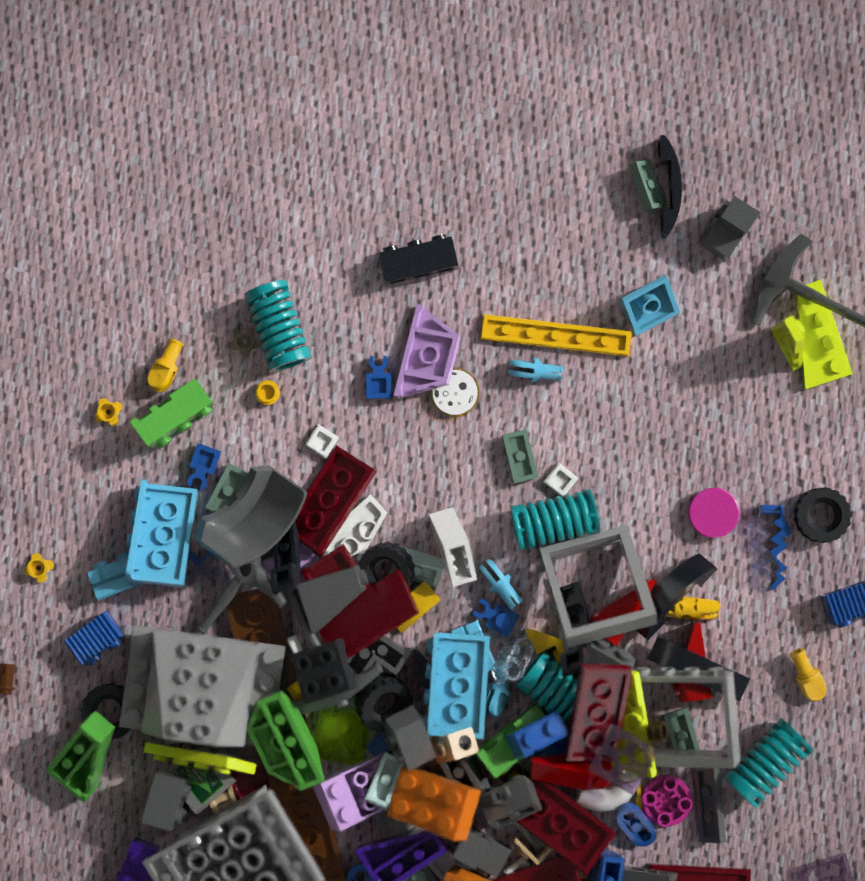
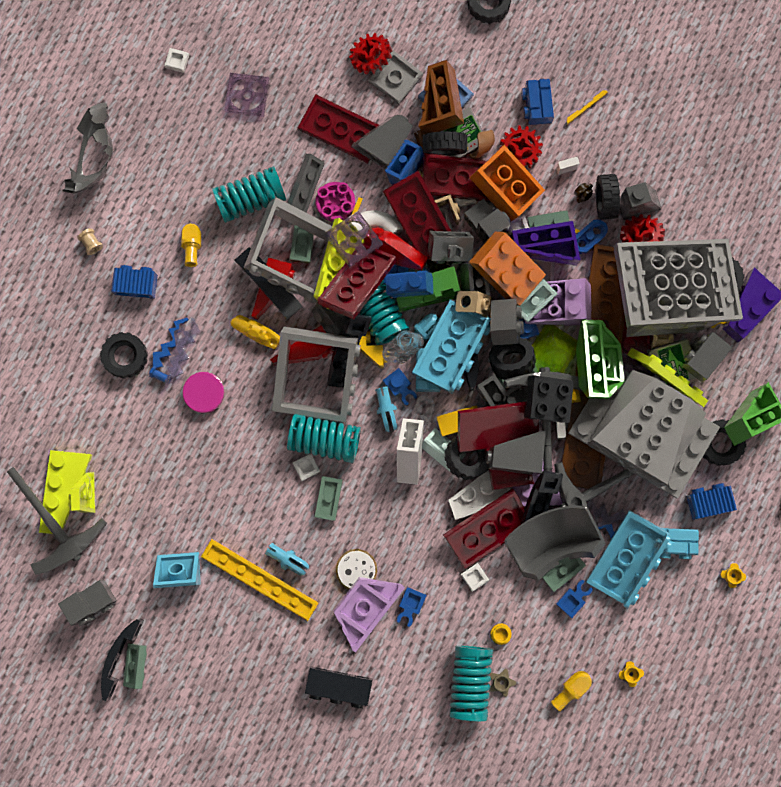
camera: 150 degrees left, 5 degrees down
bright green wedge [129,378,215,449] -> none
blue plate [615,803,656,847] -> none
black slope [636,553,718,641] -> none
dark brown plate [647,718,668,747] -> none

